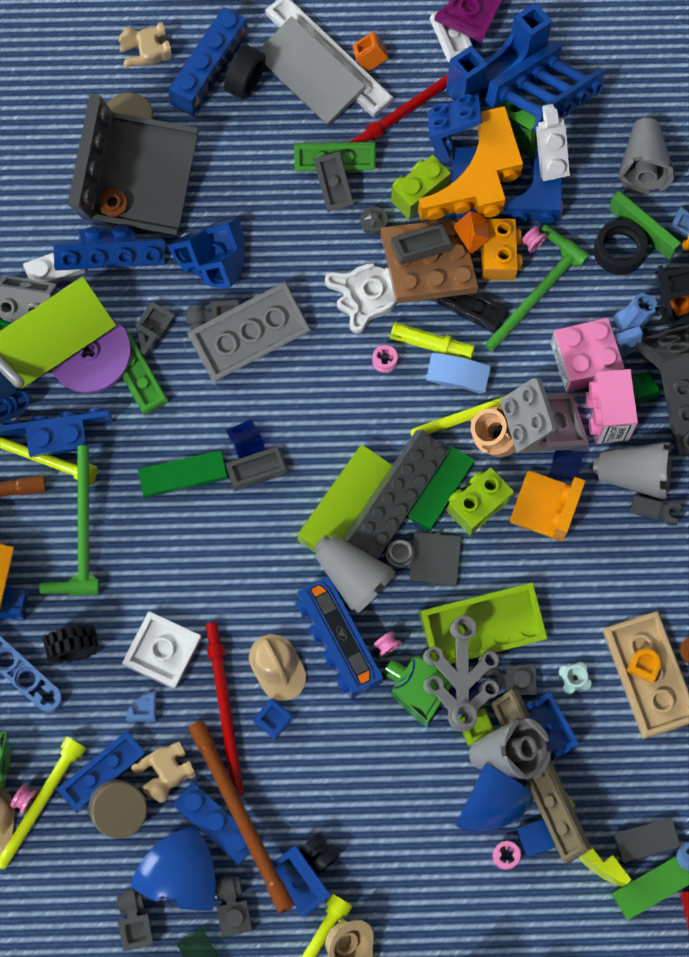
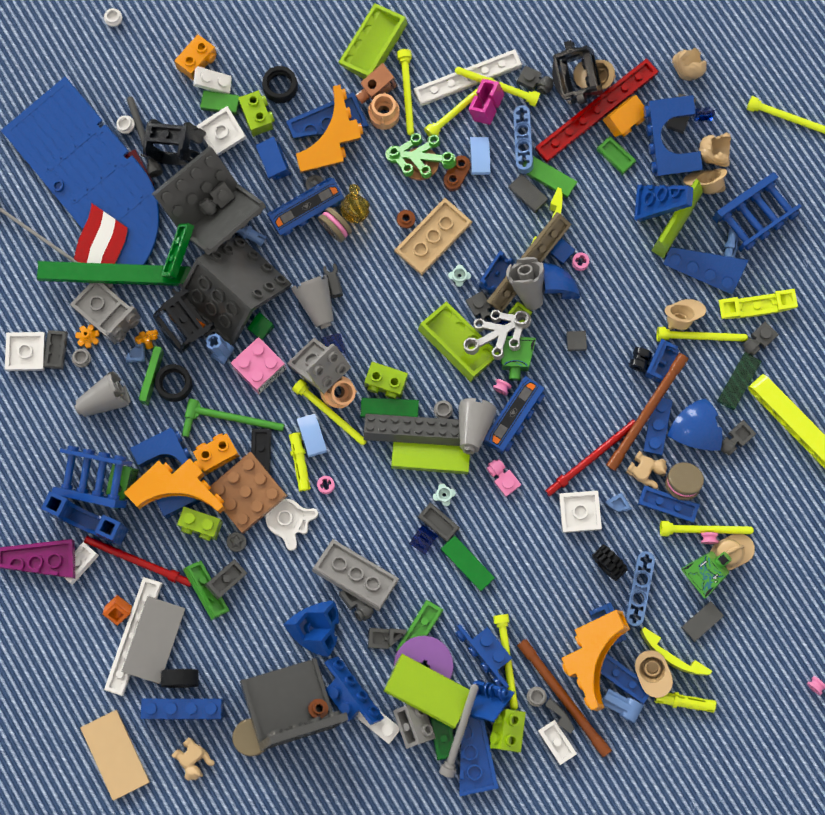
camera: 115 degrees left, 5 degrees up
bright green bar [39,445,99,596] -> none
dark grey plate [215,875,252,938] -> none
tan piece [249,634,306,701] -> none
blue tile [252,698,294,741] -> none
dark grey tile [391,223,453,265] -> none
dark grey piece [409,532,461,587] -> none
blue bracket [428,93,482,164] -> none
orange slope [454,211,490,253] -> none
light orange bracket [510,471,585,542] -> none
bright pink bush [521,226,547,253] -> none
white hinge [536,104,570,181] -> none
bright pink brick [585,369,638,444] -> none
medium blue tile [614,326,643,358] -> none
light orange tile [626,648,661,684] -> none
none -> light aqua plate [433,484,456,506]
none -> bright pink plate [486,459,521,497]
none -> dark grey tile [566,331,587,351]

